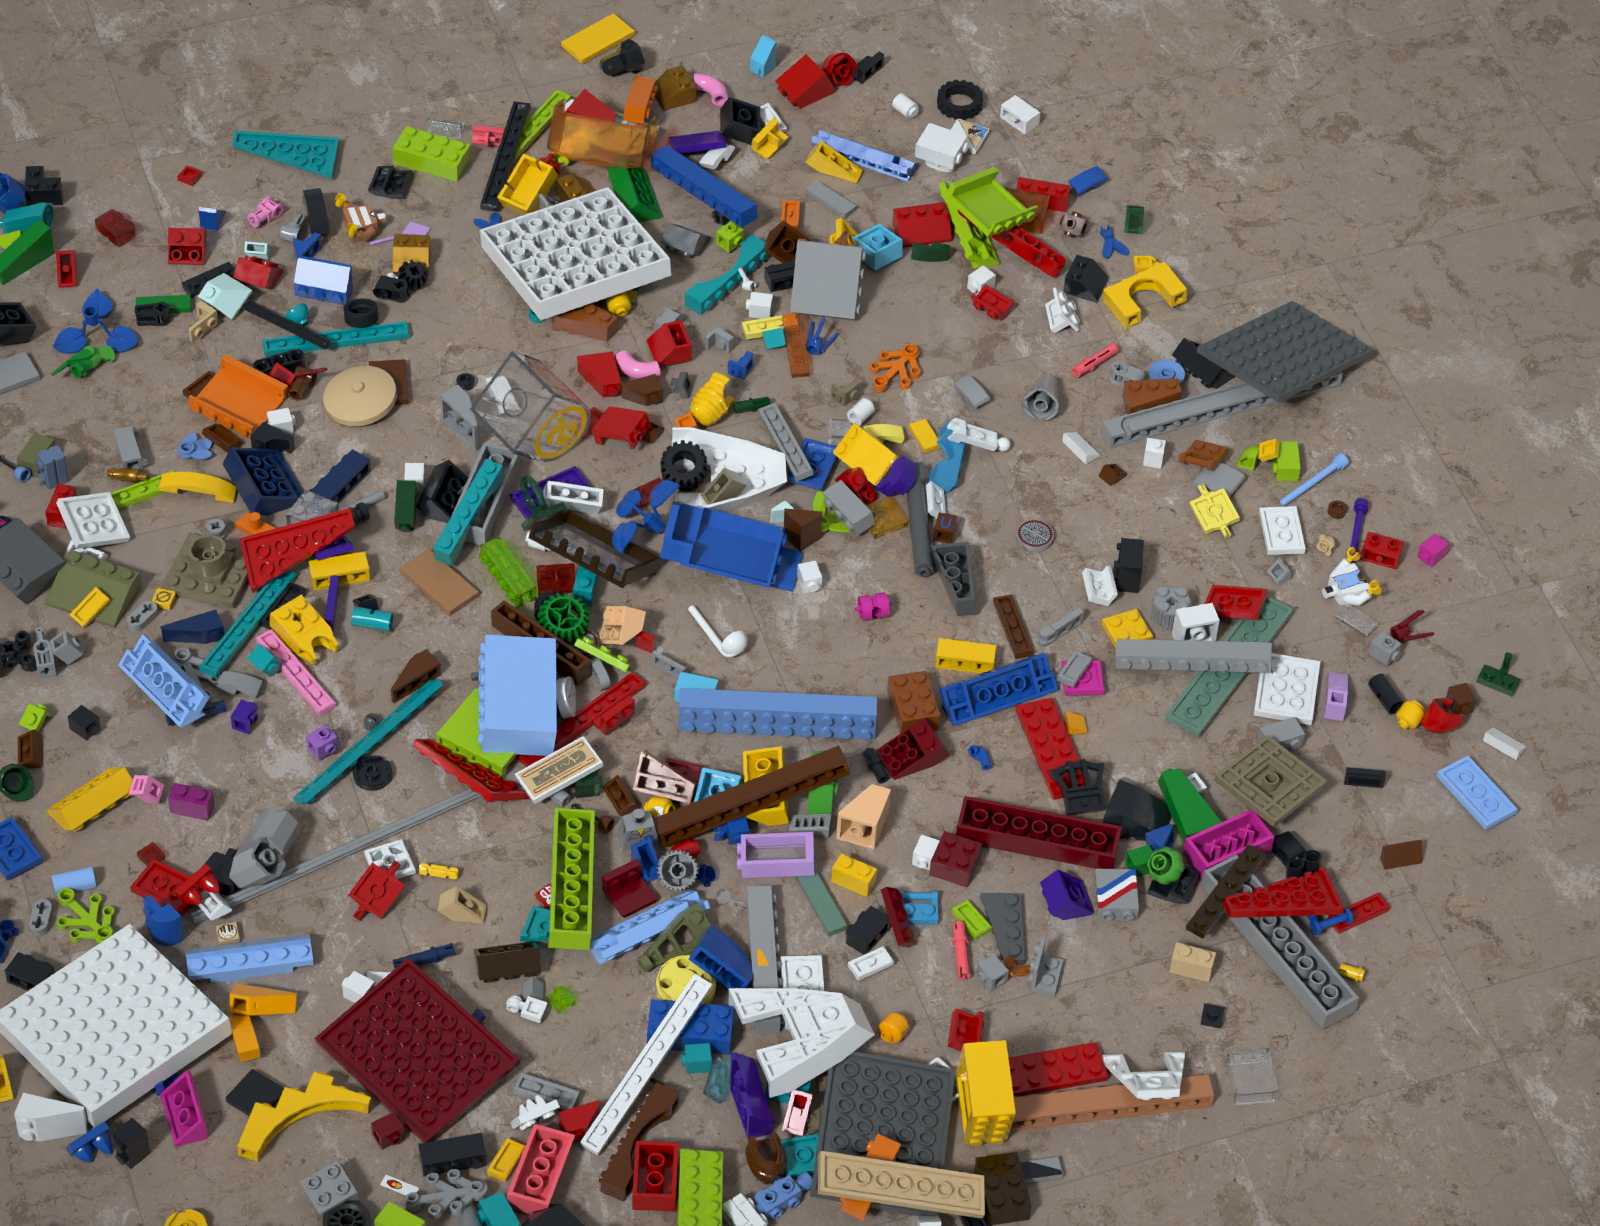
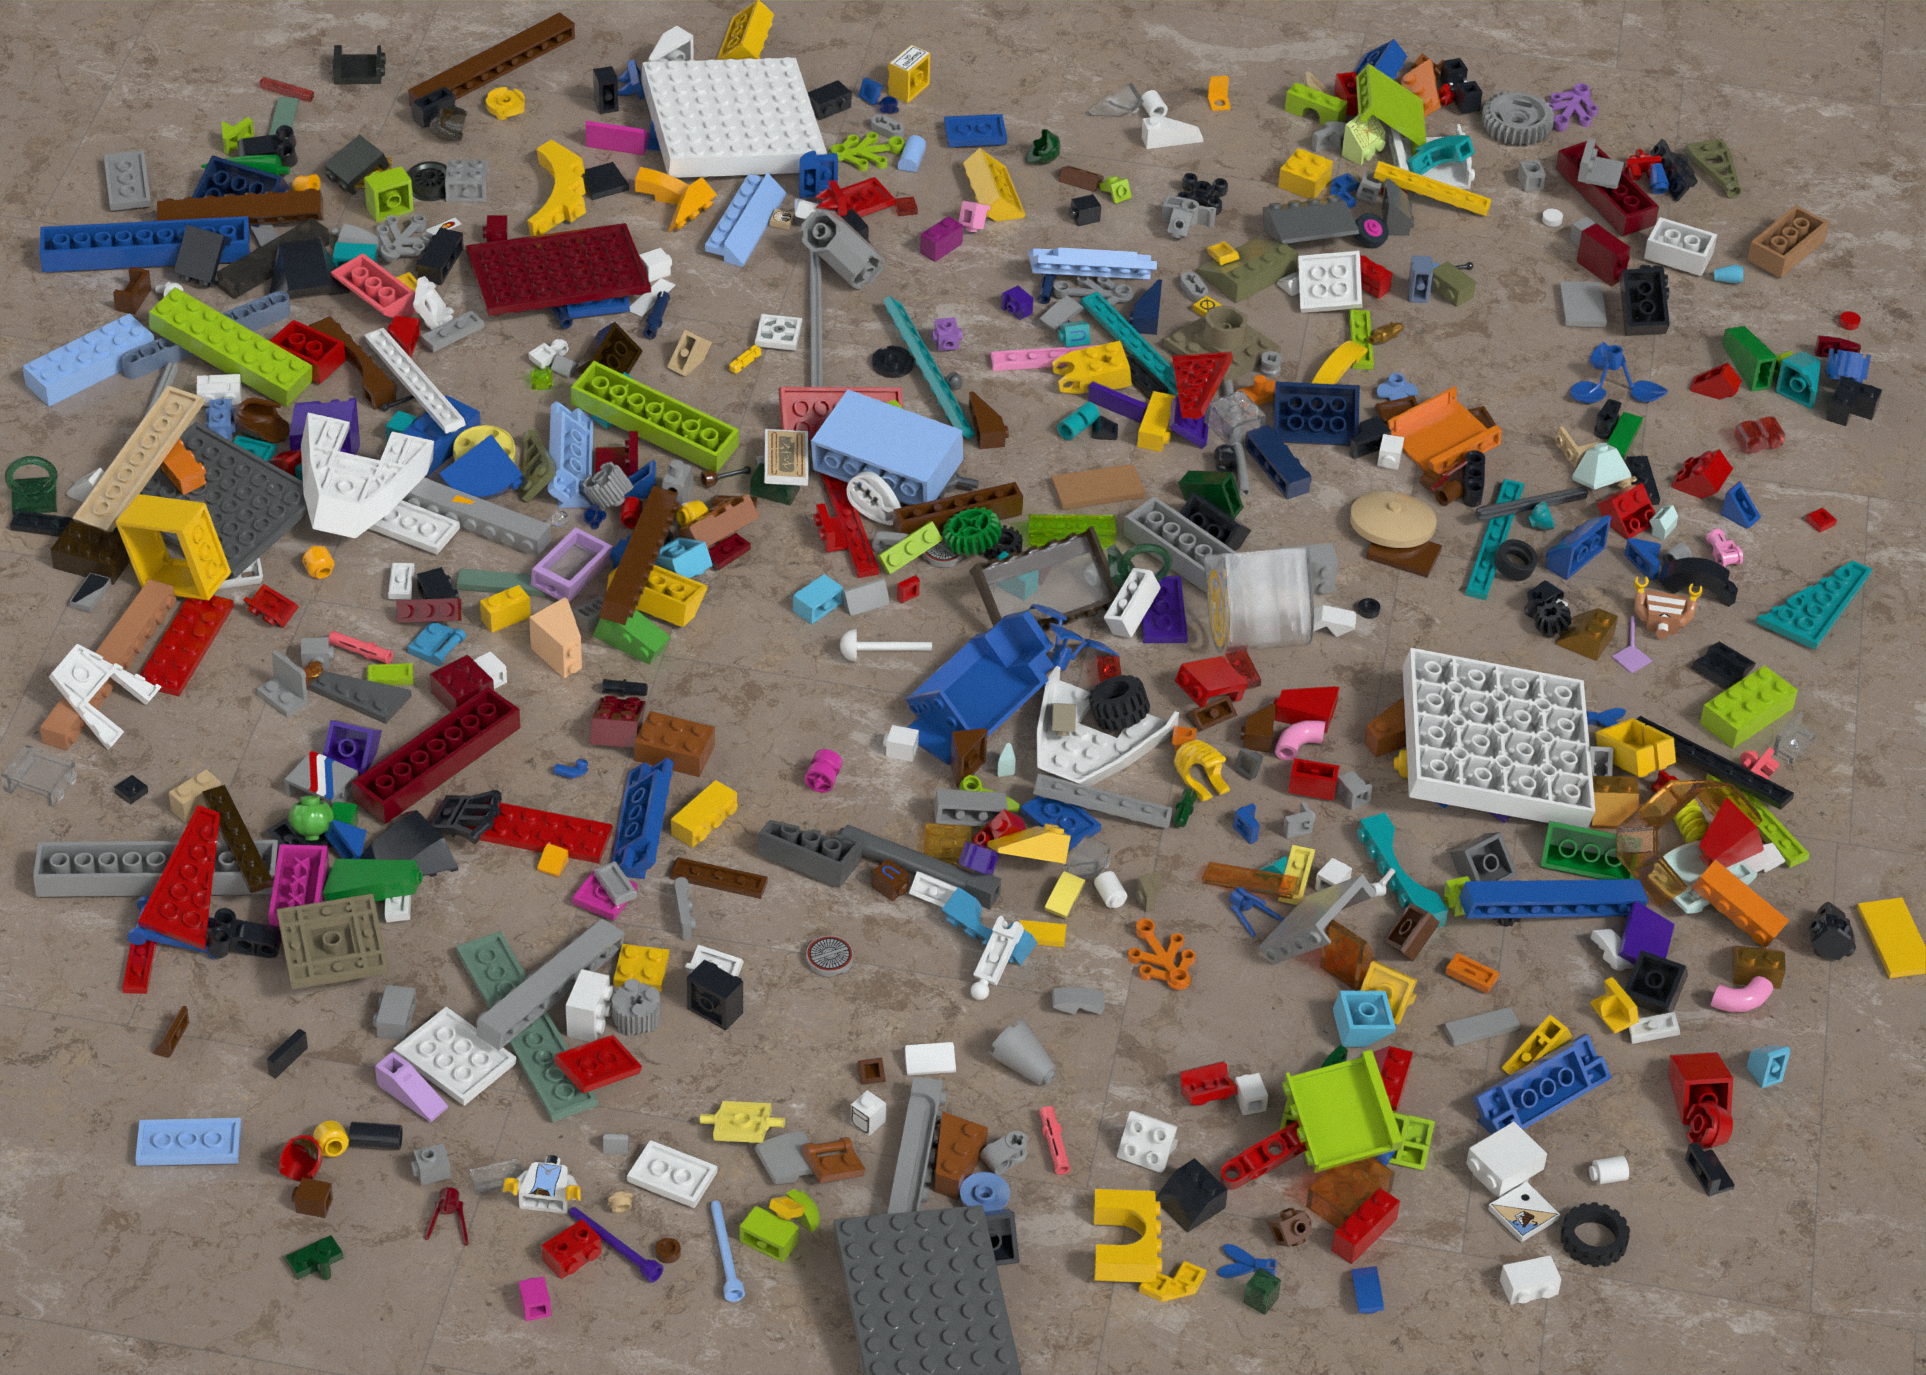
camera: 120 degrees right, 5 degrees down
green animal [51,346,115,378] -> none
light grey brick [113,426,148,471] -> none
red plate [348,860,406,921] -> none
white brick [404,463,425,492] -> none
teal arch [433,459,505,566] -> none
light nougat slope [599,606,646,645] -> none
medium blue brick [679,688,877,740] -> none
clear light blue plate [703,1057,730,1104] -> none
black brick [764,261,795,292] -> none
yellow pin [1338,963,1365,983] -> none
white slope [1483,727,1527,760] -> none

